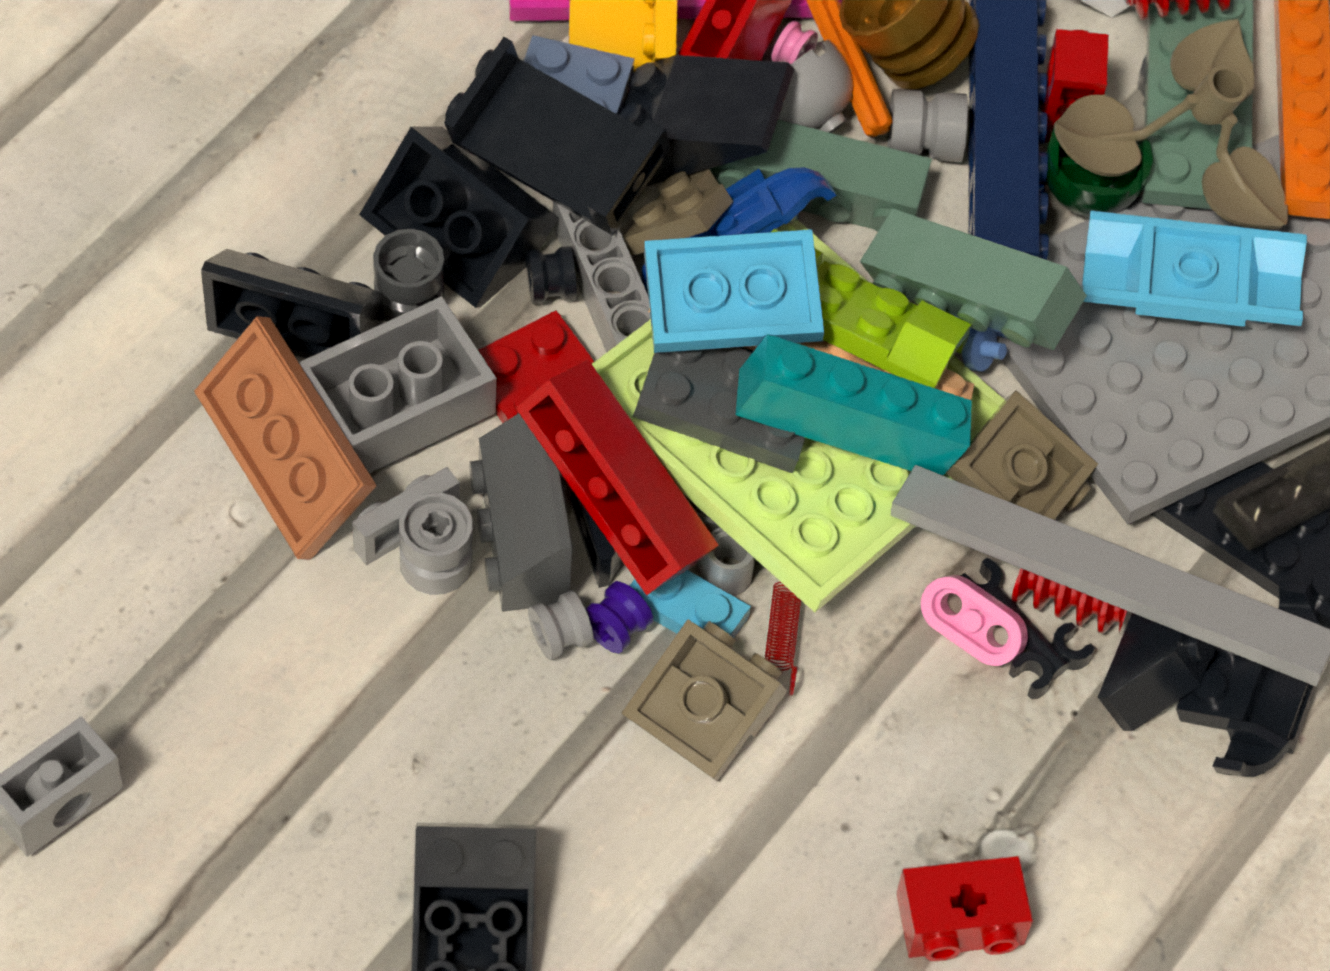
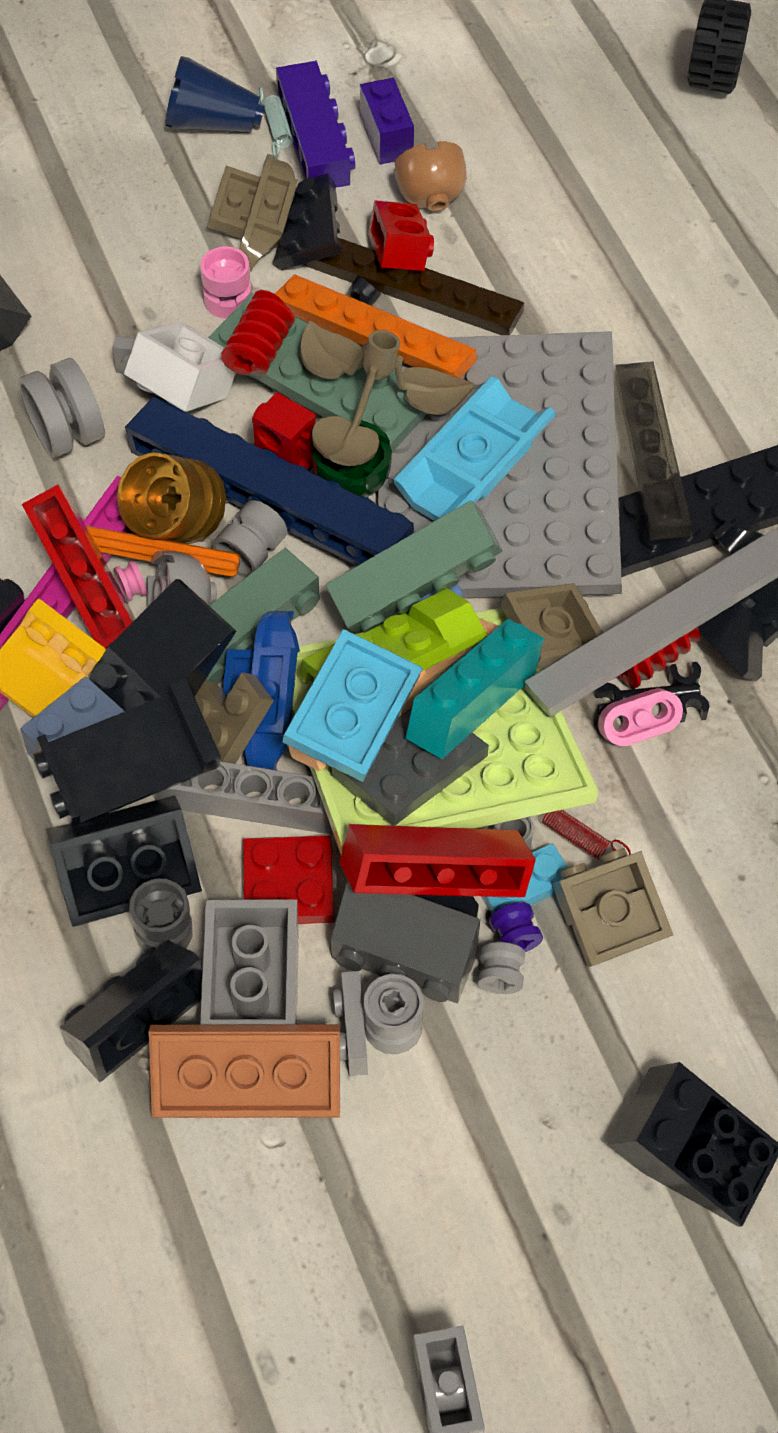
camera: 55 degrees left, 0 degrees up
black wheel [526,246,577,304] -> none

